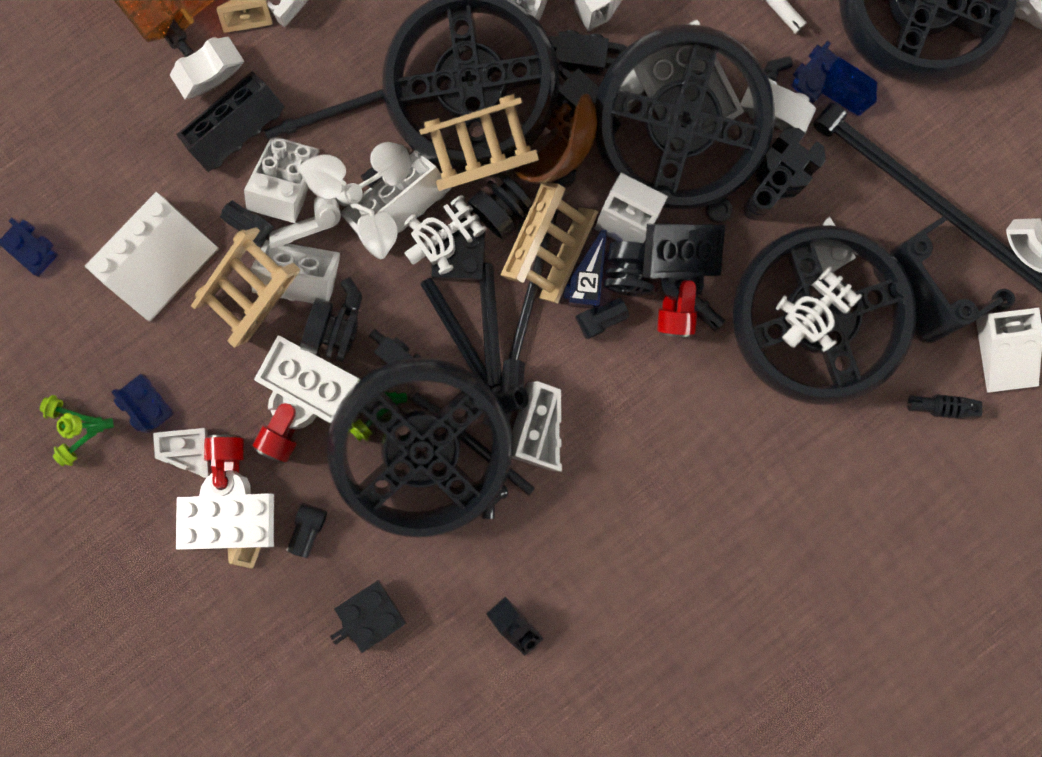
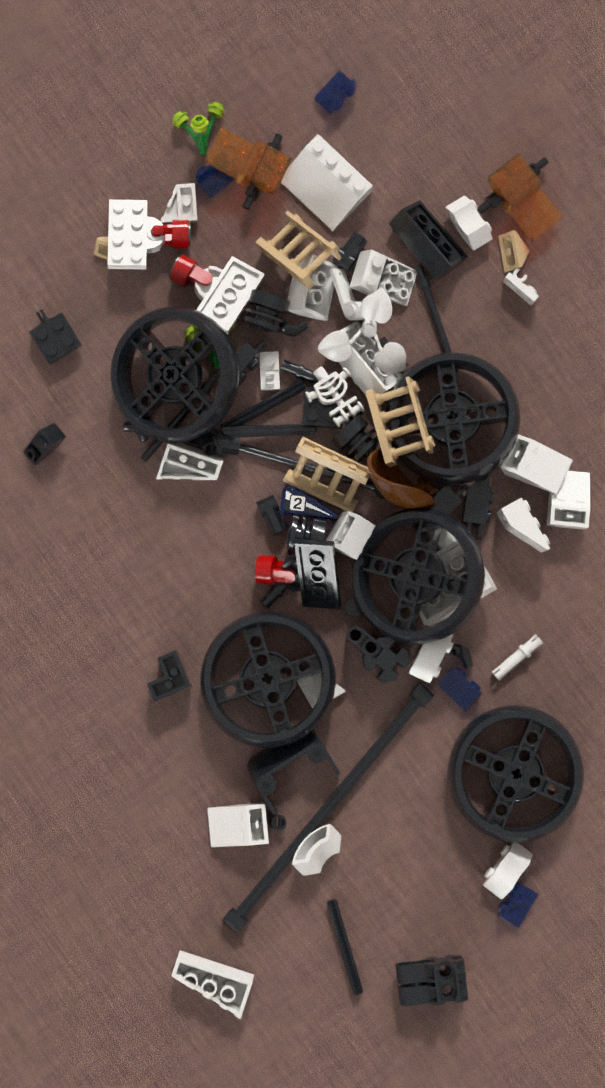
camera: 90 degrees right, 0 degrees up
black piece [287,503,327,558] -> none
white piece [776,267,862,352] -> none
clear blue bracket [822,57,877,116] -> none
black hinge [907,394,983,419] -> none
none -> black brick [147,650,192,702]
none -> clear orange piece [204,127,292,210]
none -> white plate [260,351,280,391]
none -> black pin [280,359,317,384]

